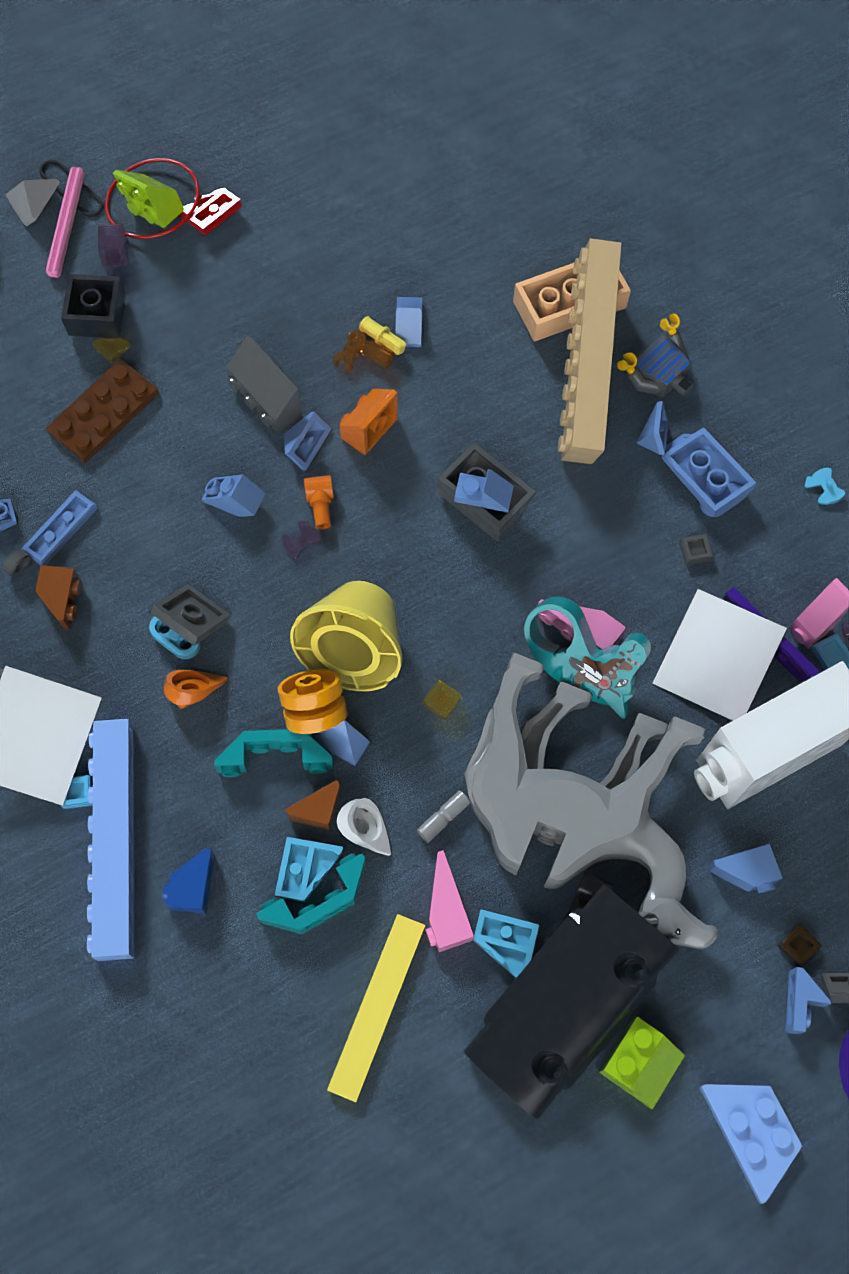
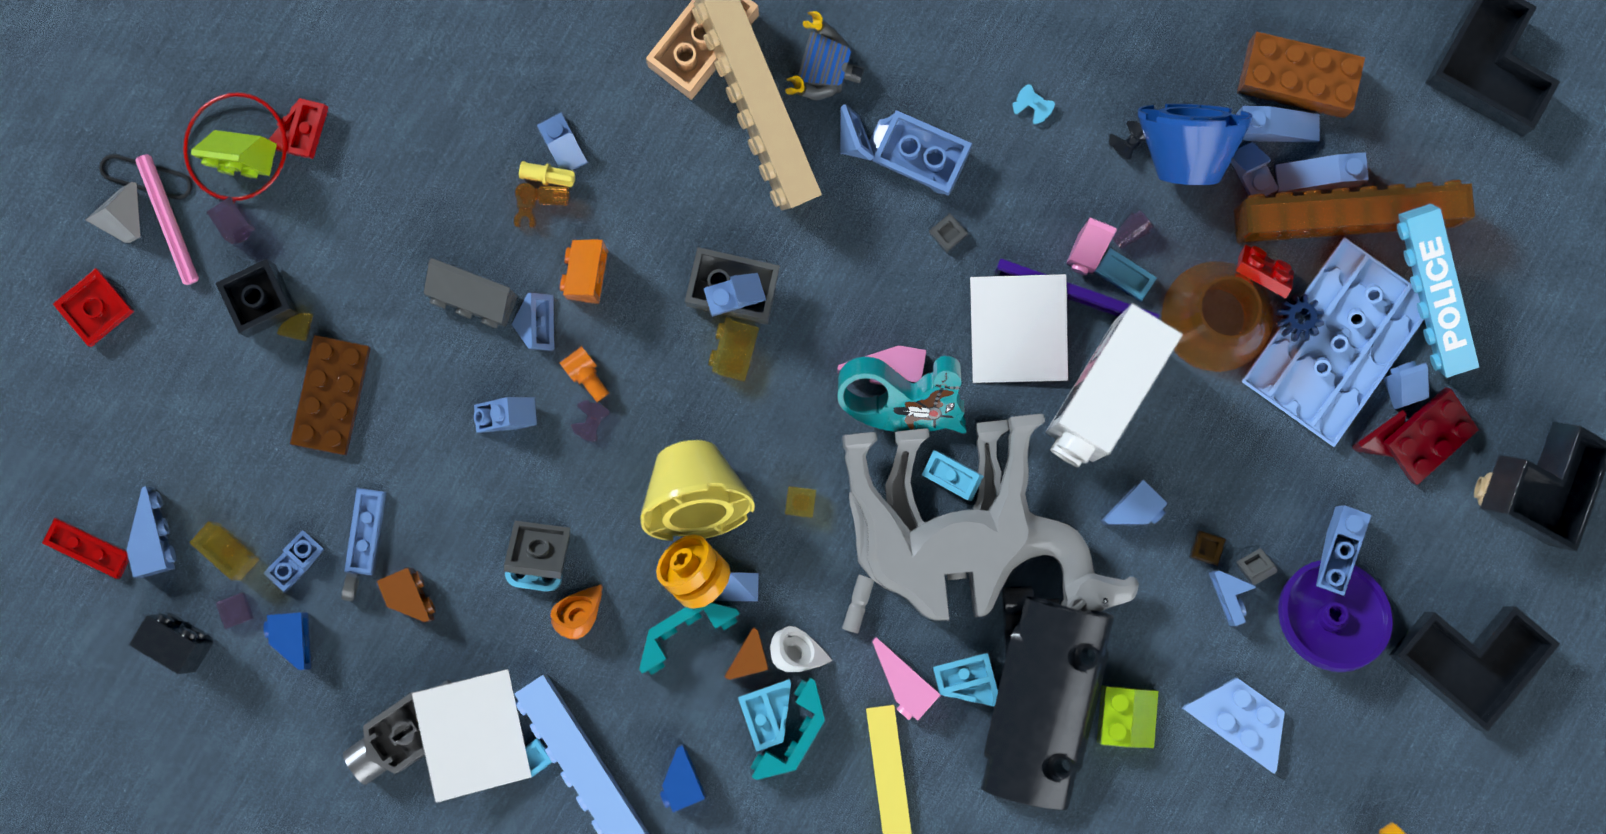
camera: 25 degrees left, 15 degrees up
none -> clear yellow bracket [708,317,759,382]
none -> medium azure plate [922,450,984,501]

